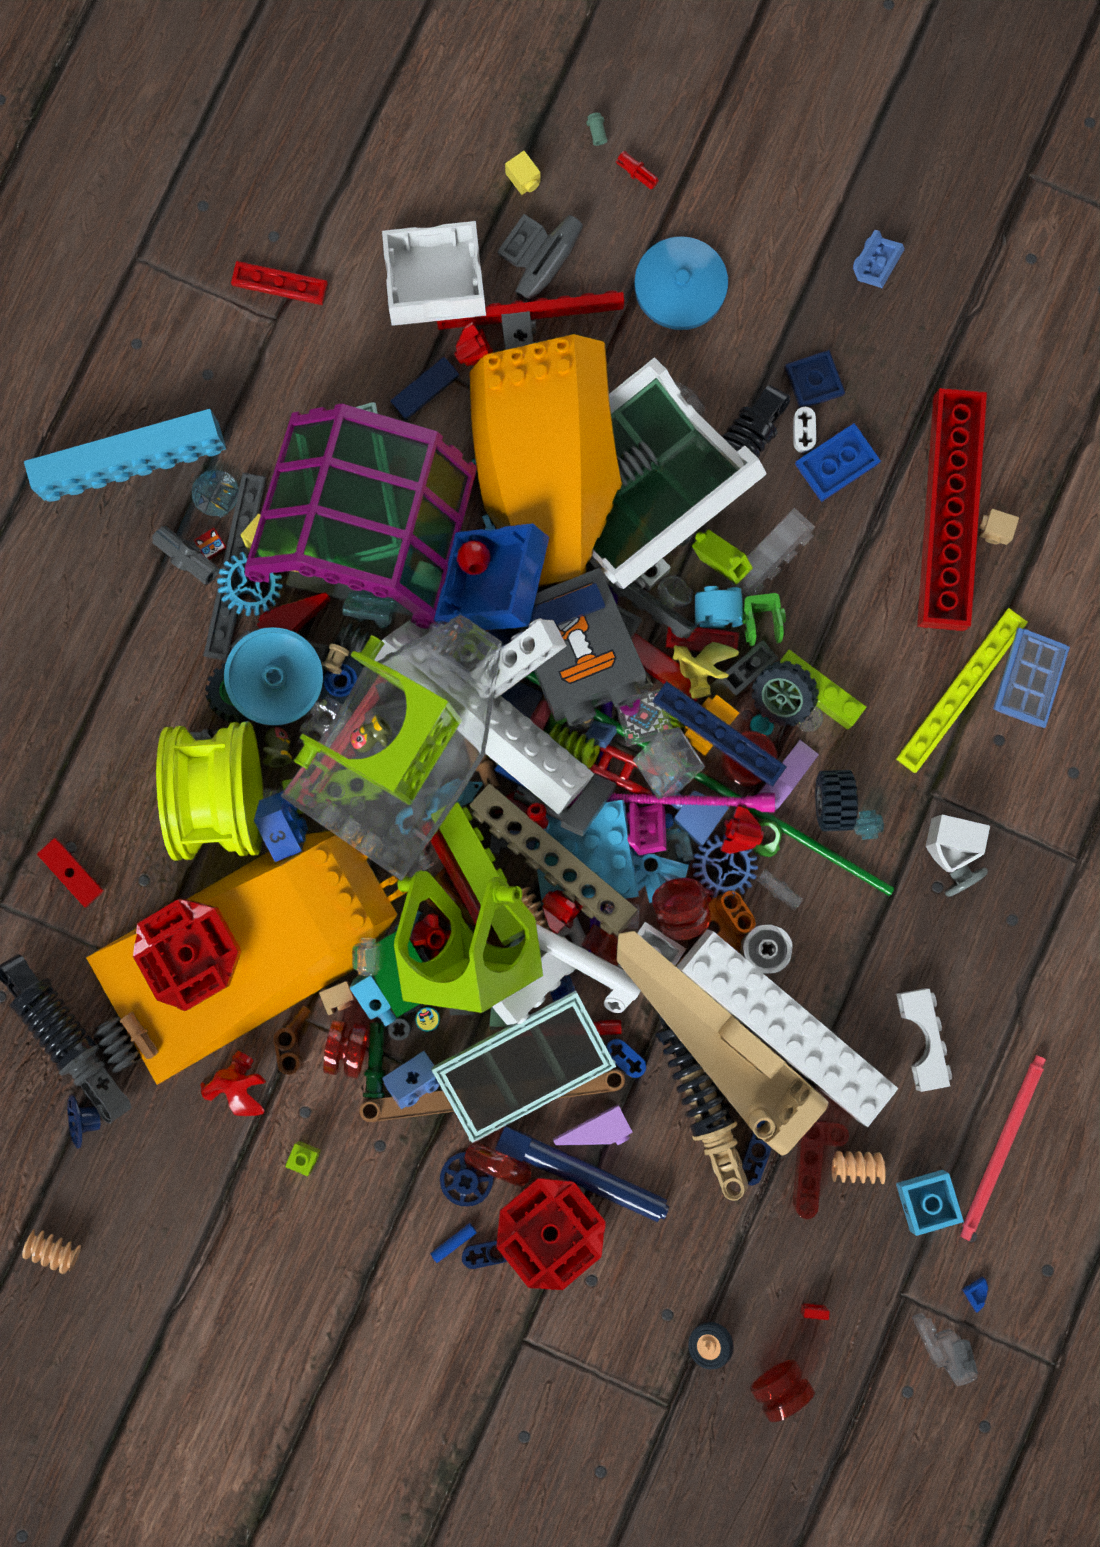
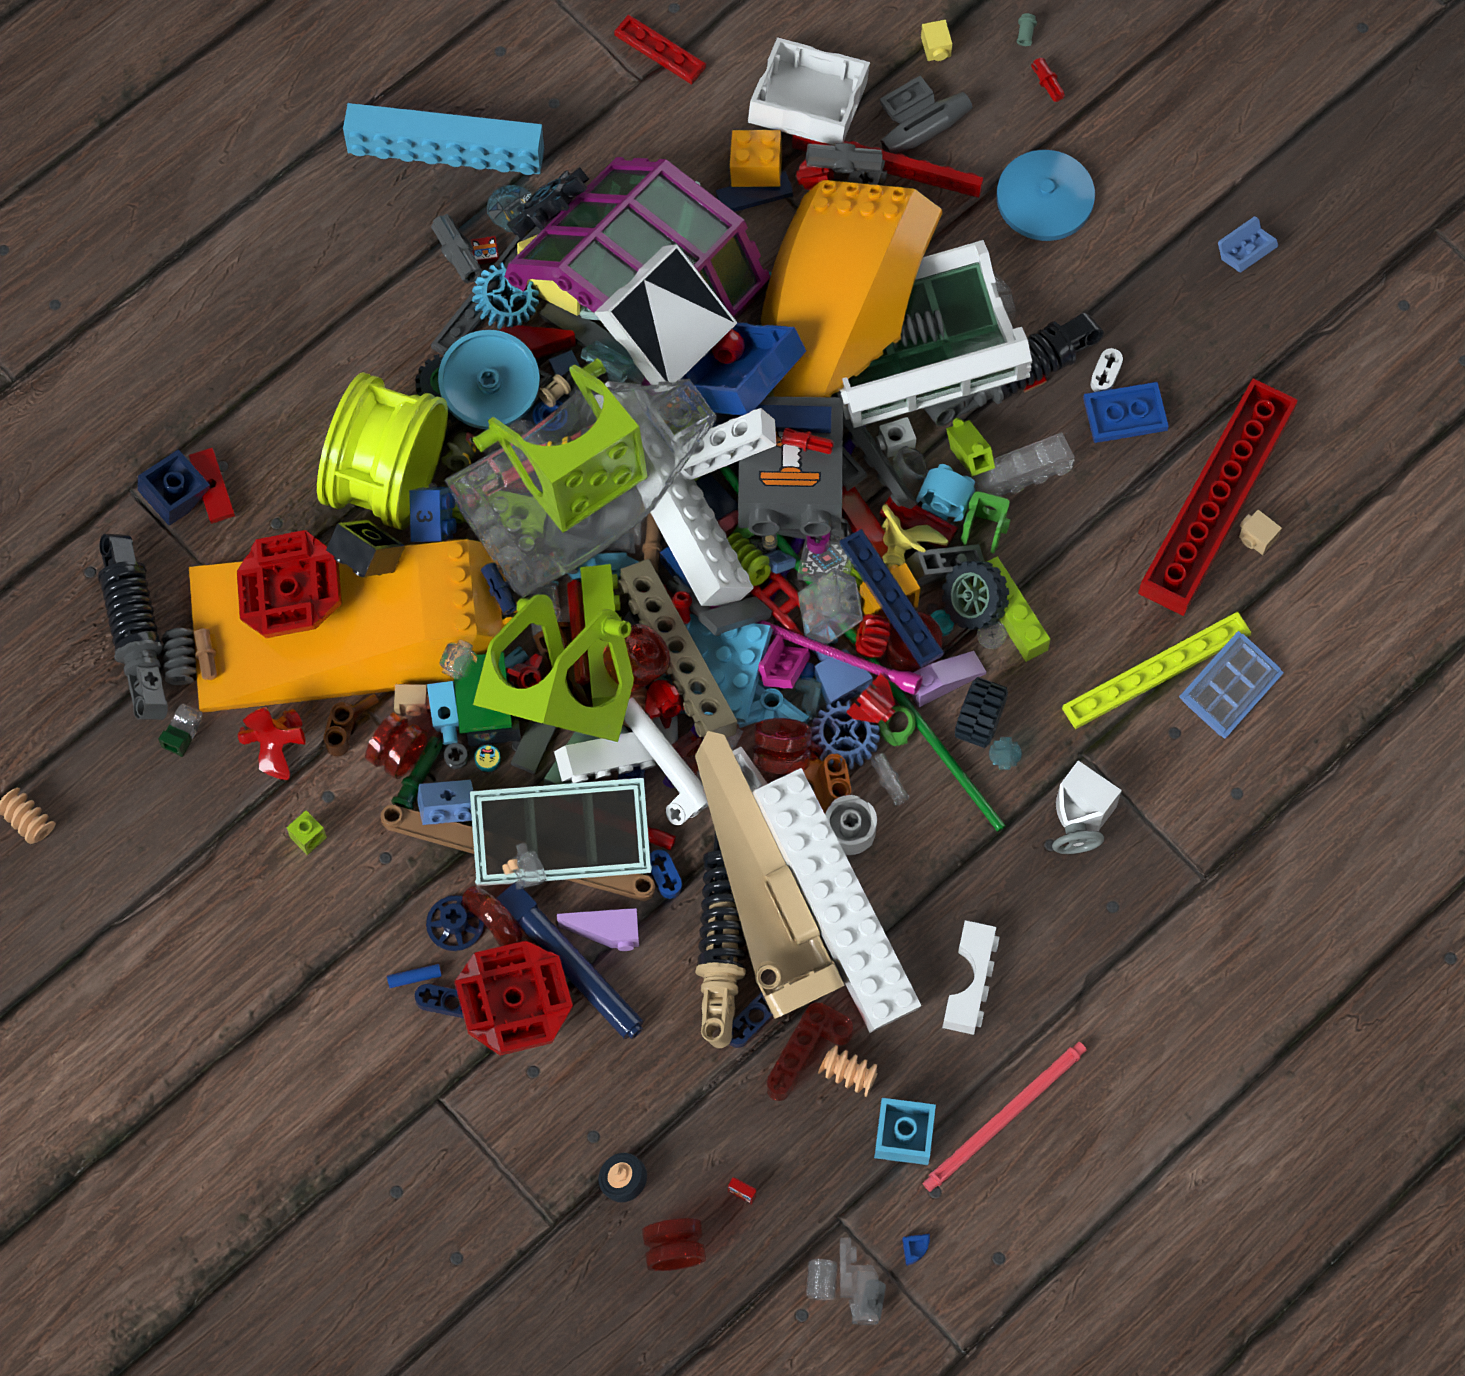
camera: 25 degrees right, 15 degrees down
dark blue wheel [67,1094,101,1149] -> none
dark blue tile [784,350,845,408] -> none
none -> dark blue slope [138,449,210,526]
none -> leg [158,704,203,757]
none -> brick [326,520,405,578]
none -> dark blue pin [481,563,517,615]
none -> clear piece [502,843,546,890]
none -> black gear [507,167,589,239]
none -> medium blue tile [549,350,581,376]
none -> white tile [594,244,737,390]
none -> clear red wheel [603,624,671,692]
none -> light orange brick [730,130,782,187]
none -> red axle [782,428,834,454]
none -> dark grey piece [806,143,882,173]
none -> clear piece [806,1259,838,1300]
none -> red gear [855,614,891,658]

